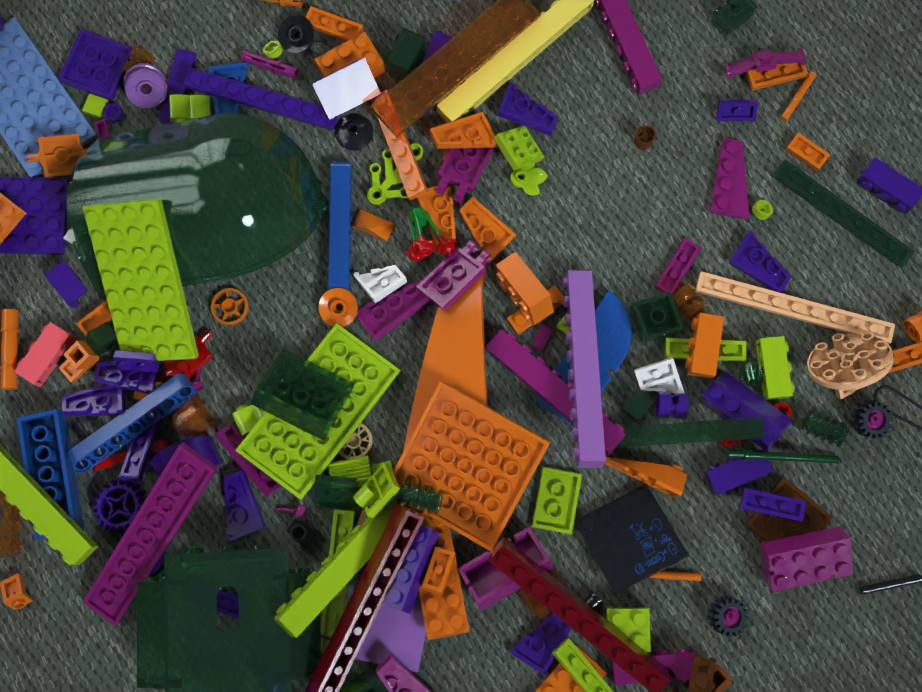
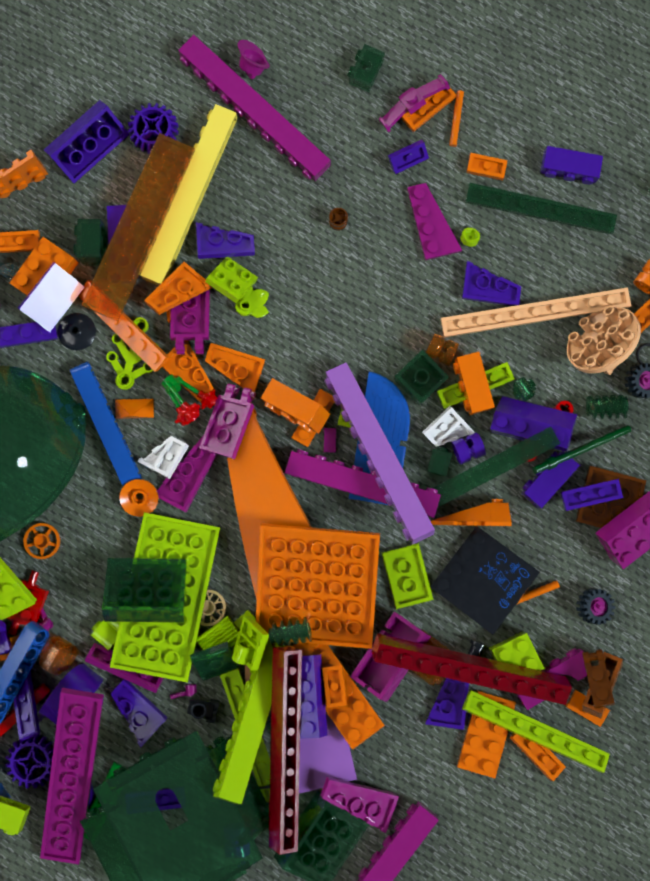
camera: 30 degrees left, 5 degrees up
magenta tile [654,238,702,297] -> none
lime brick [755,336,794,400] -> none

